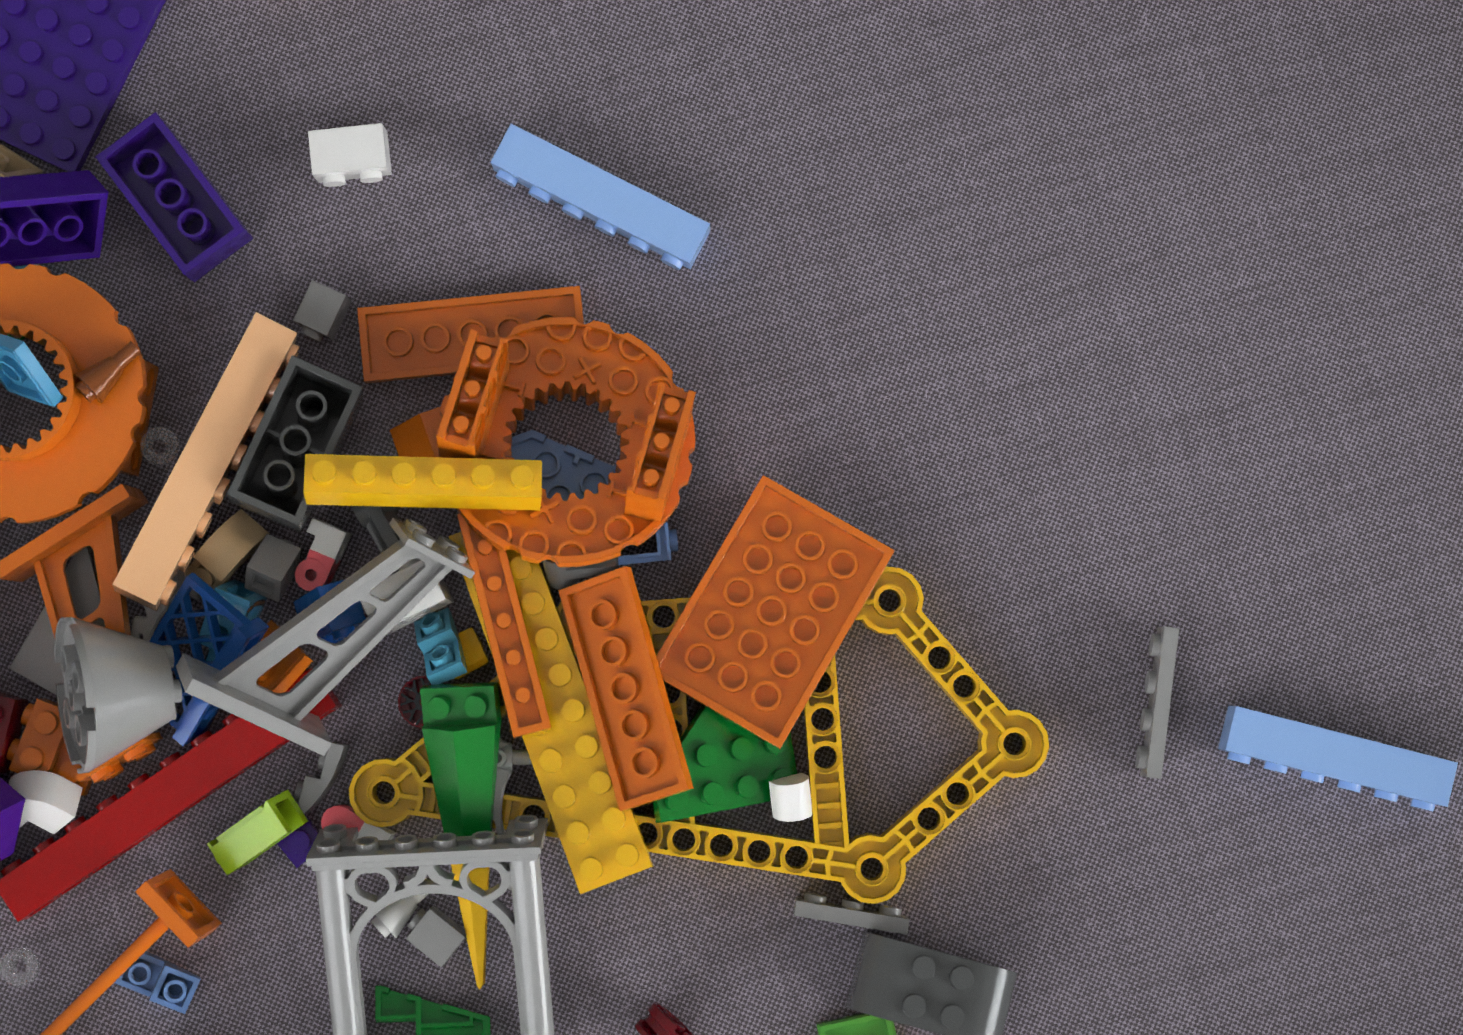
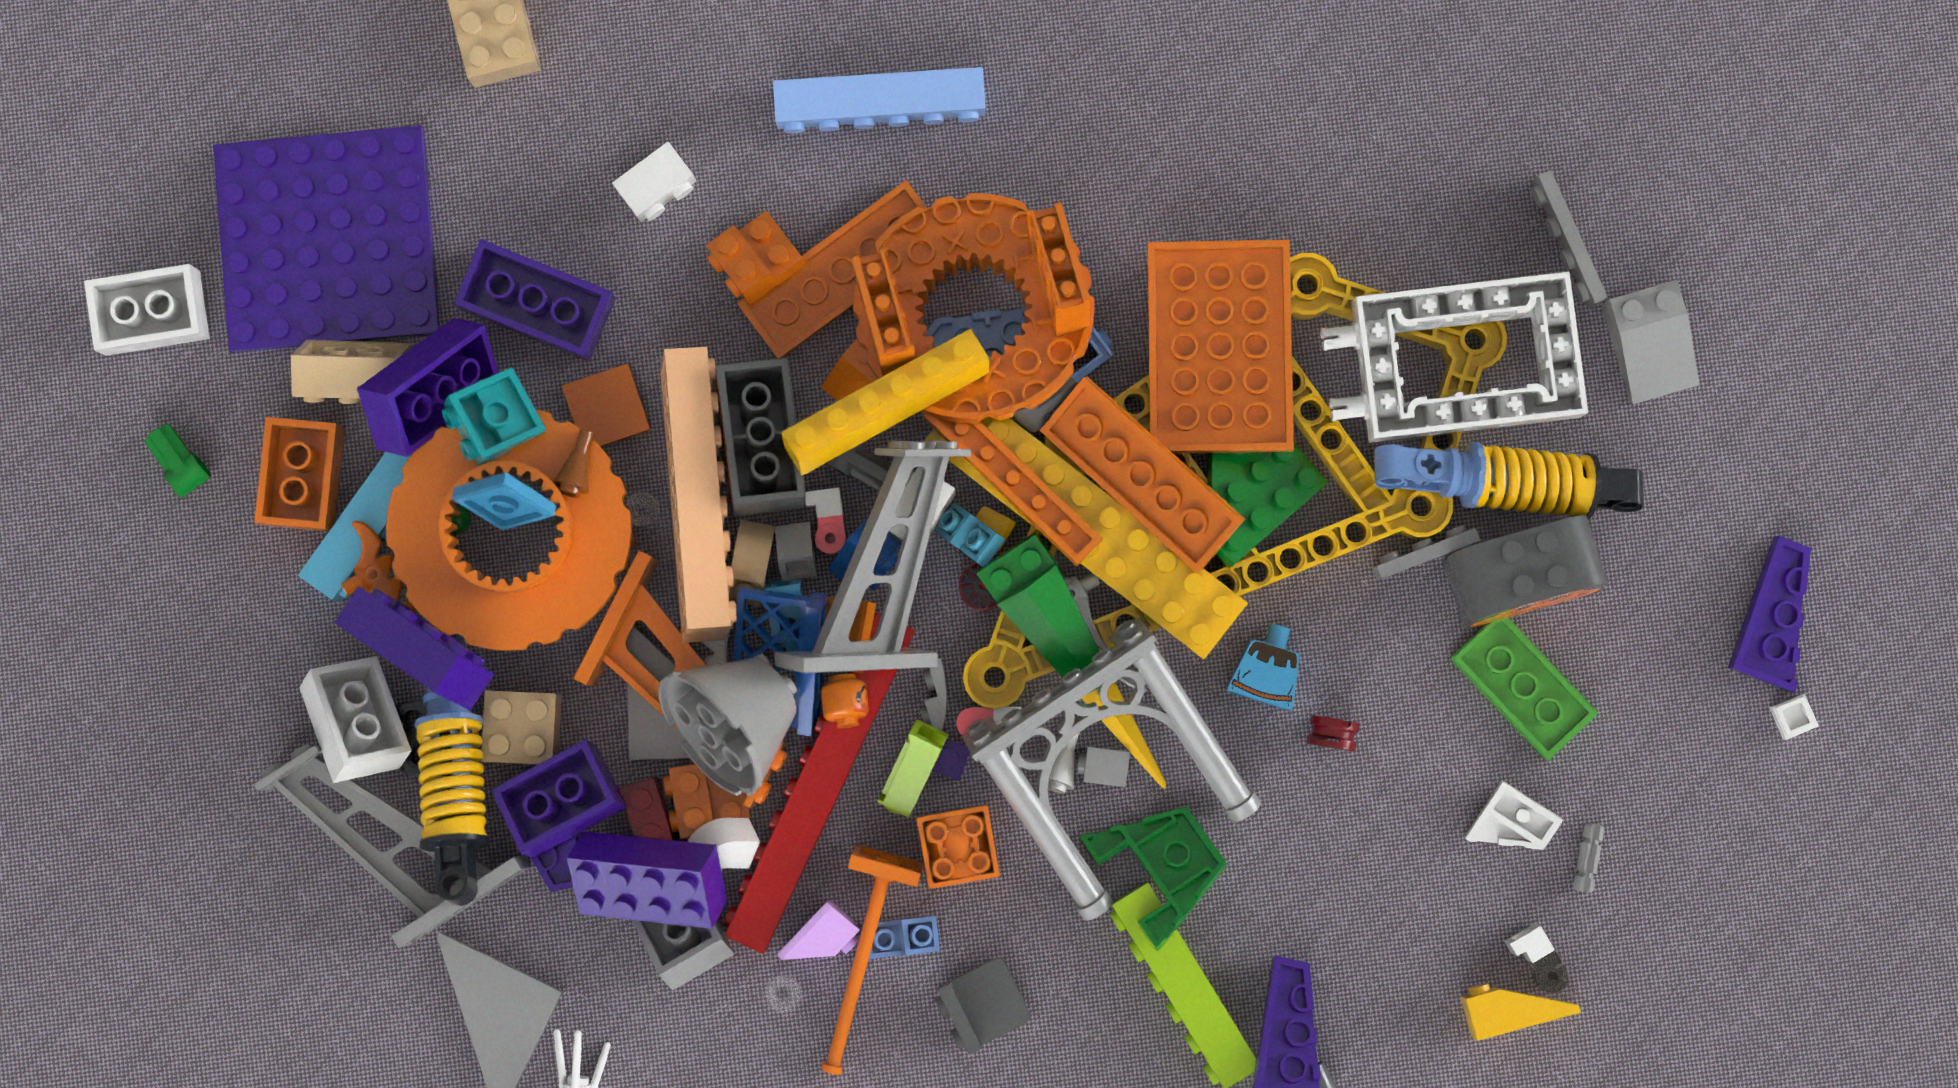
camera: 30 degrees left, 0 degrees up
light grey brick [293,280,352,342] -> none
white brick [769,773,813,822] -> none
light blue brick [1218,706,1458,812] -> none
none -> teal plate [442,367,546,467]
none -> orange tile [562,363,651,447]
none -> orange plate [706,211,806,305]
none -> lavender slope [777,899,861,960]
none -> orange head [820,674,869,728]
none -> orange brick [916,804,1000,889]
none -> dark azure torso [1224,623,1300,711]
none -> white brick [1320,272,1588,443]
none -> piece [1374,442,1644,519]
none -> light grey slope [1601,280,1700,405]

